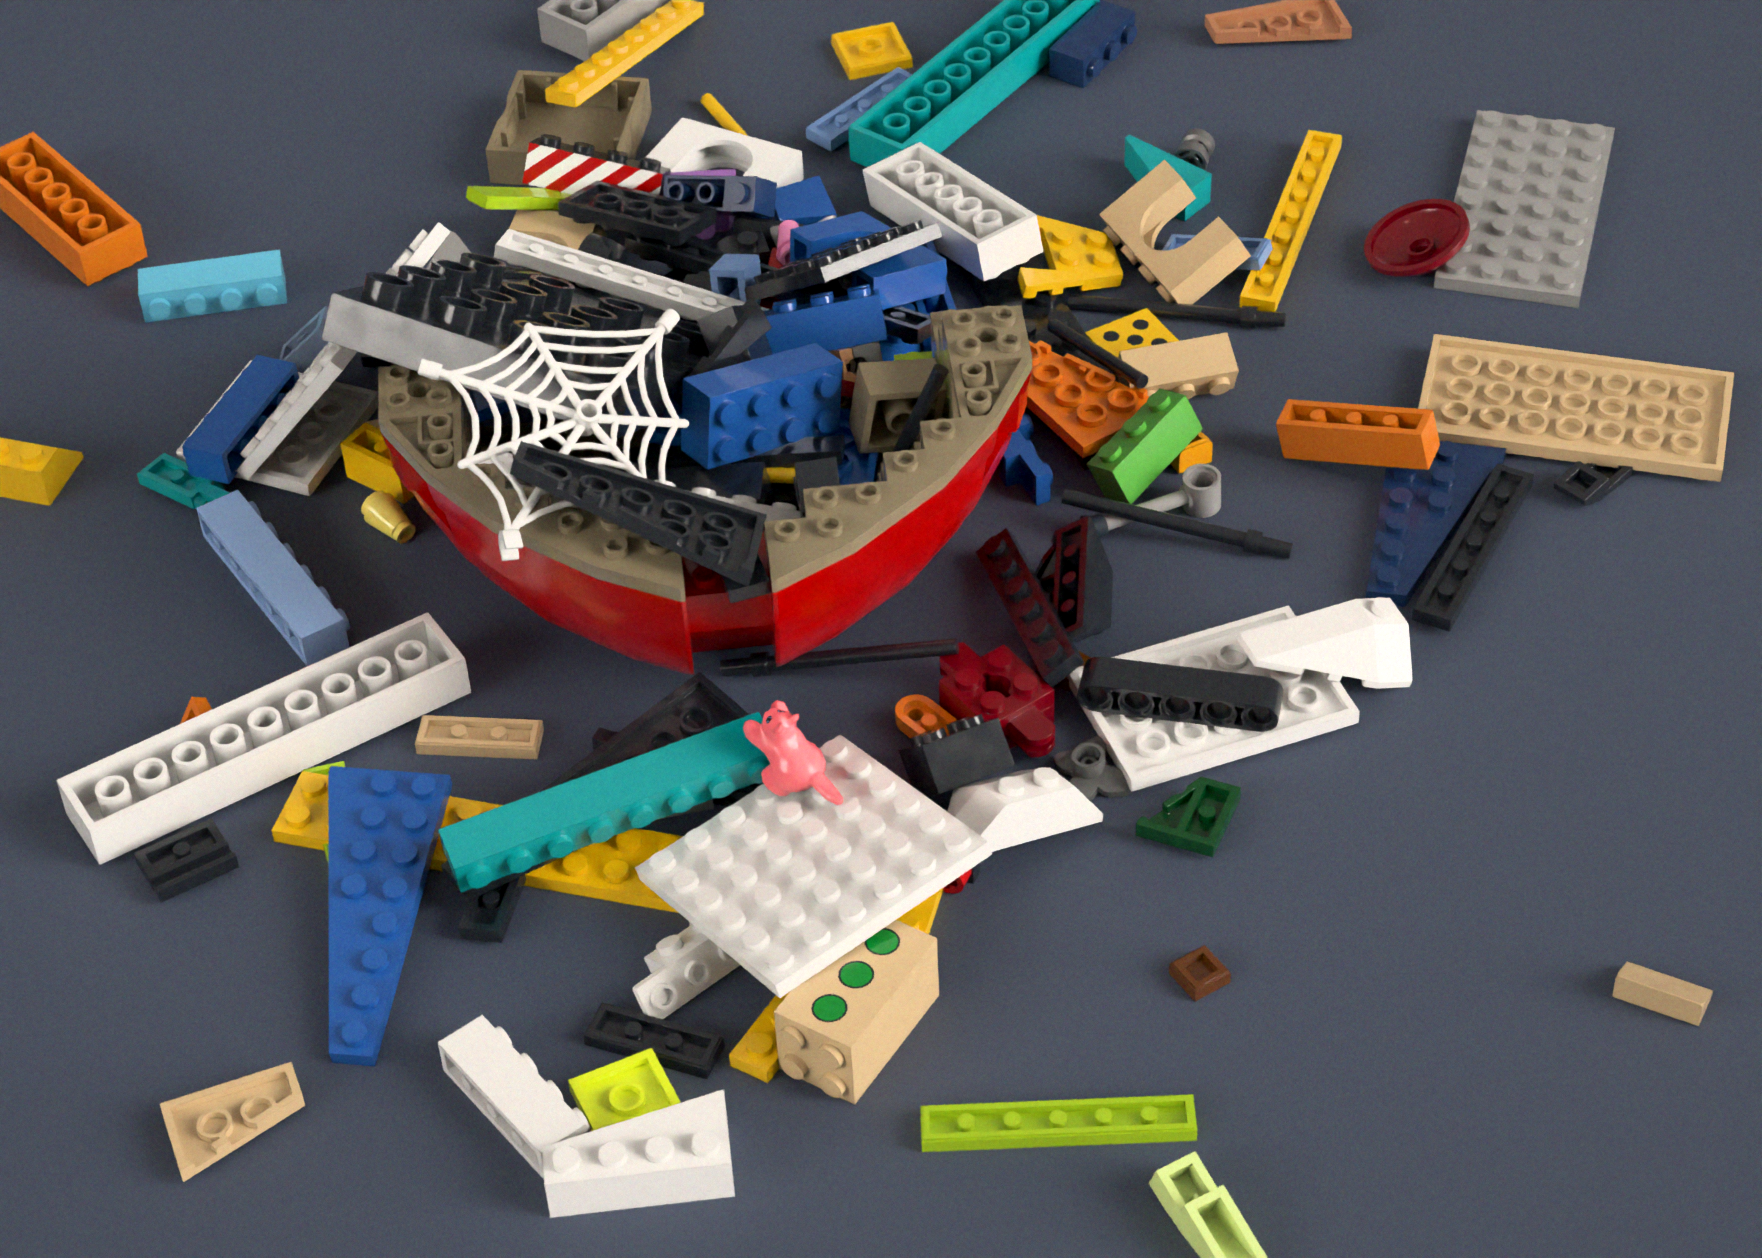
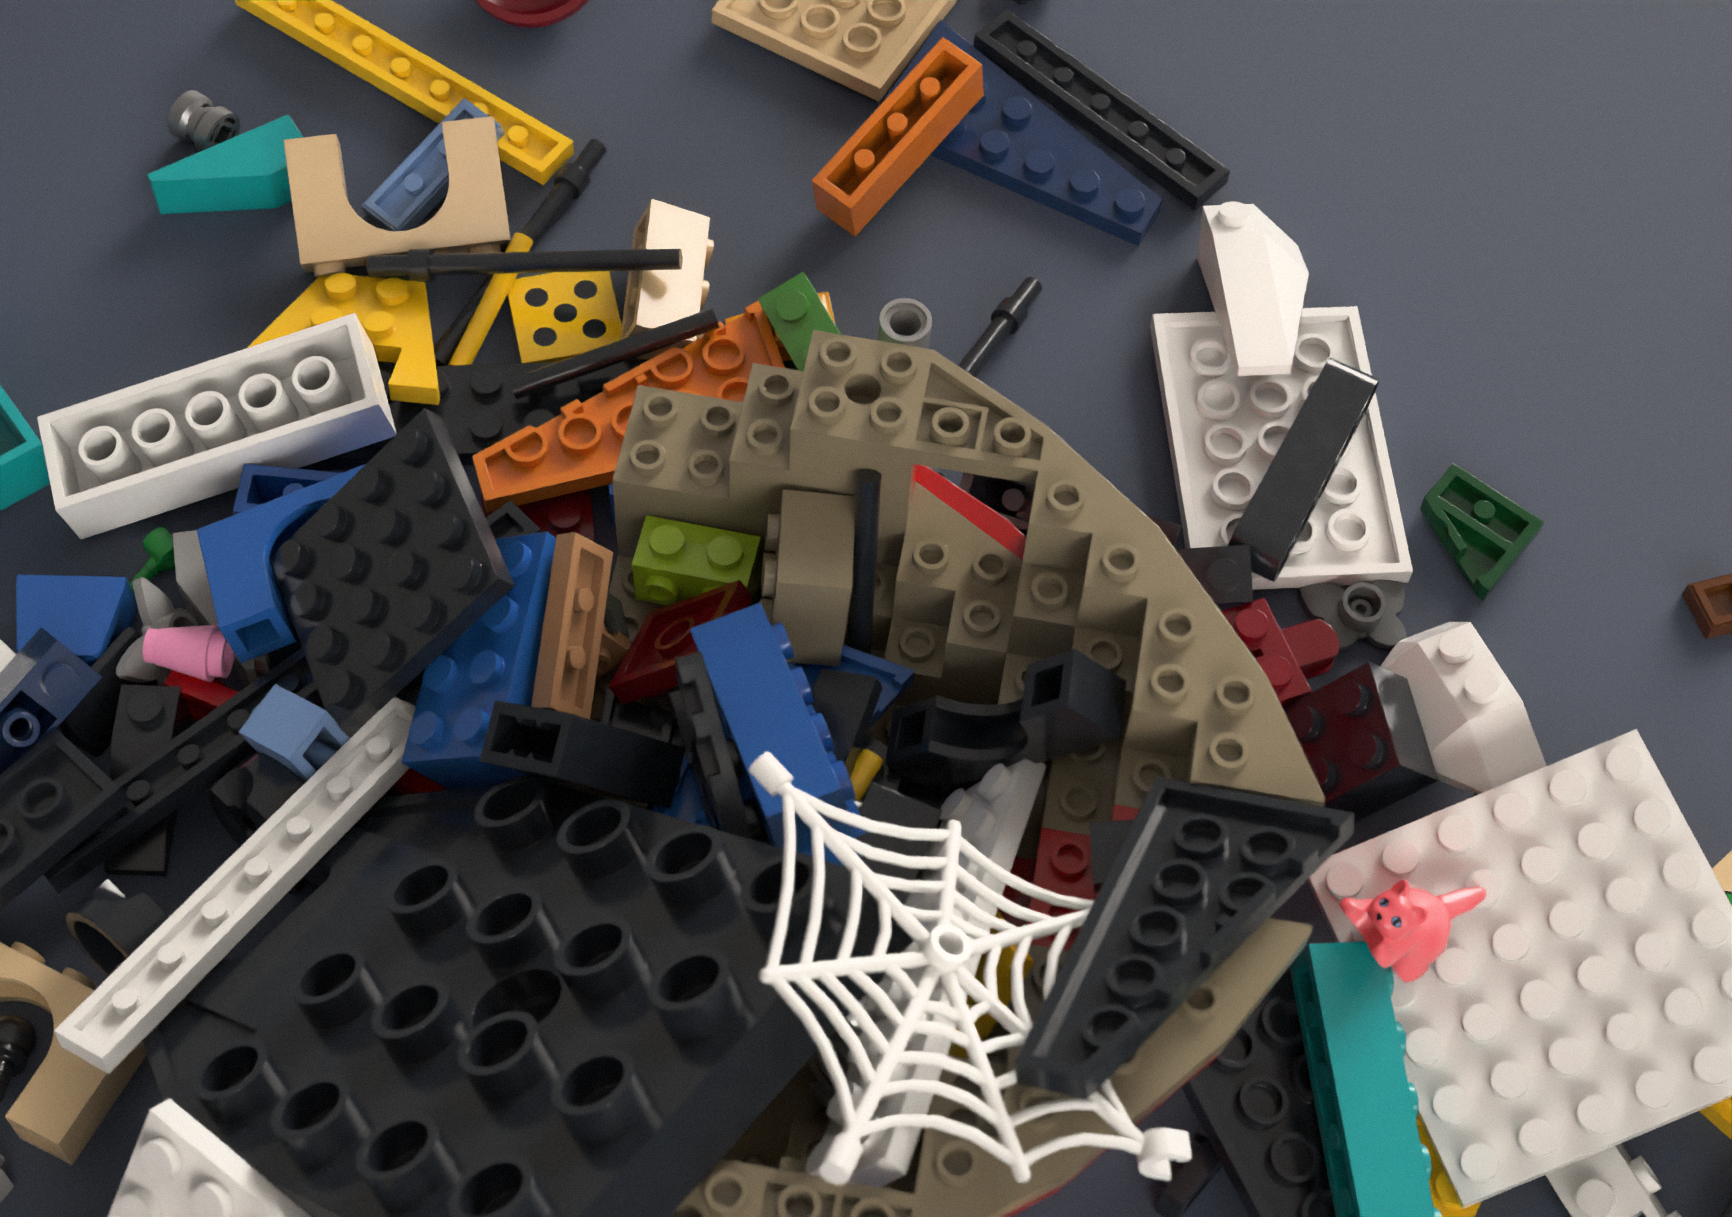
camera: 80 degrees left, 15 degrees up
none -> black bar [367,248,683,281]
none -> yellow bar [448,232,533,366]
none -> medium nougat plate [531,532,613,719]

